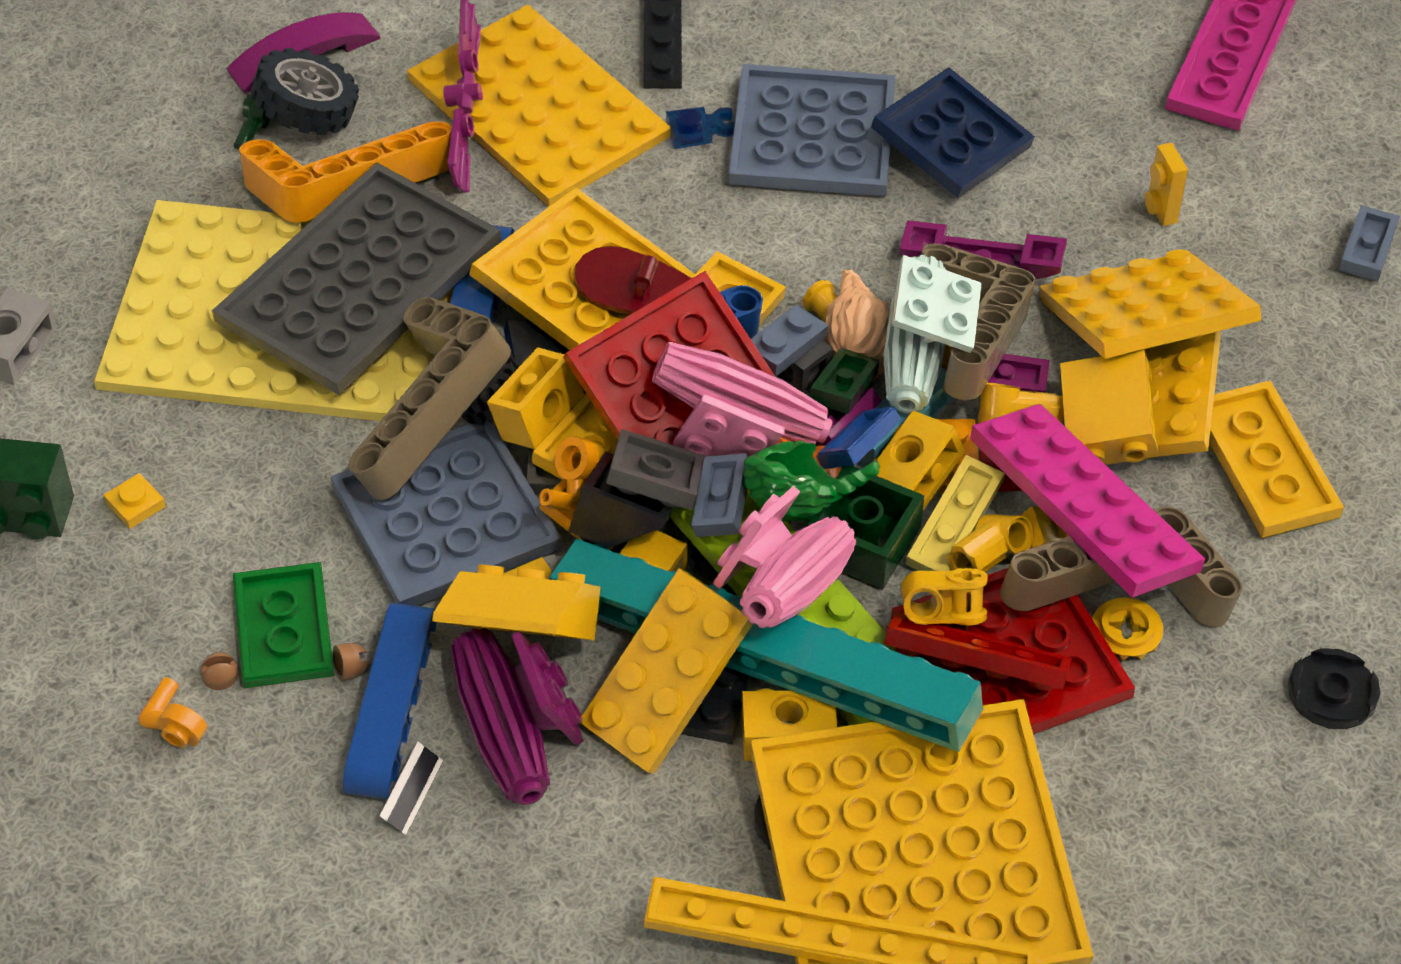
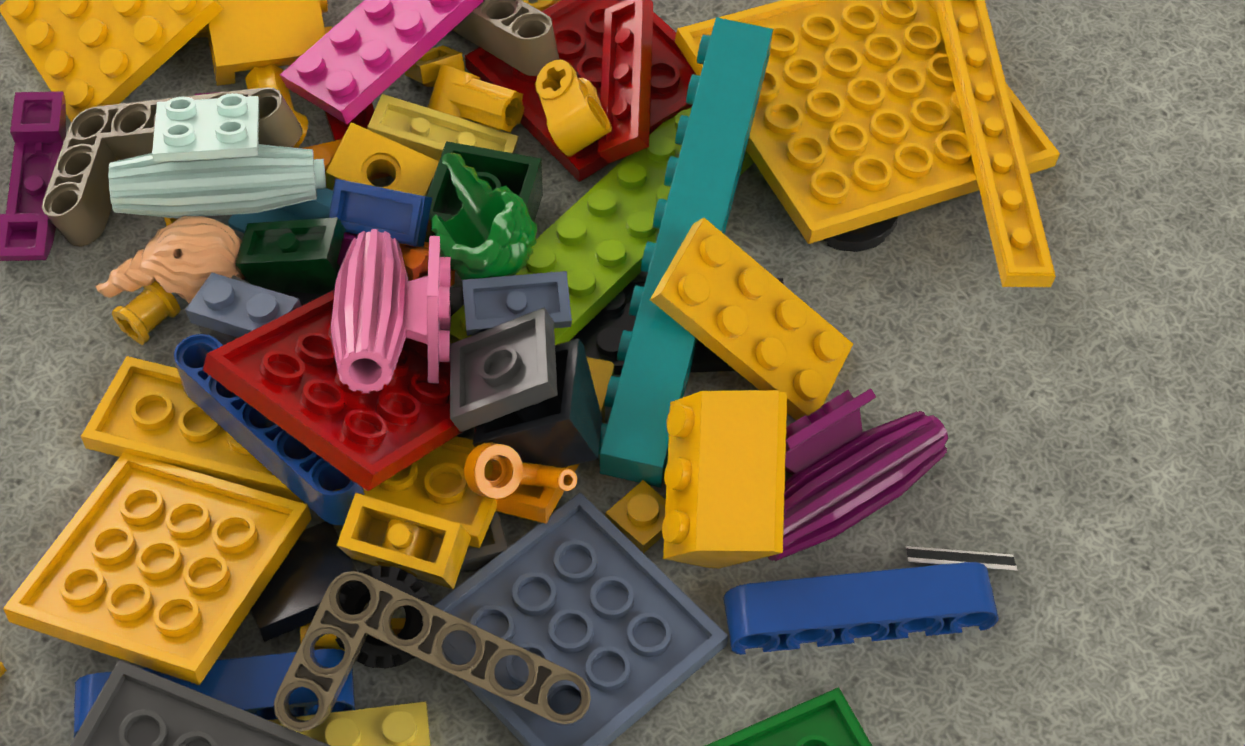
camera: 105 degrees left, 5 degrees up
medium nougat hinge [333,643,369,681] -> none
dark red shield [574,246,692,315] -> none
bright pink plate [713,486,856,628] -> none
yellow brick [742,689,837,761] -> none

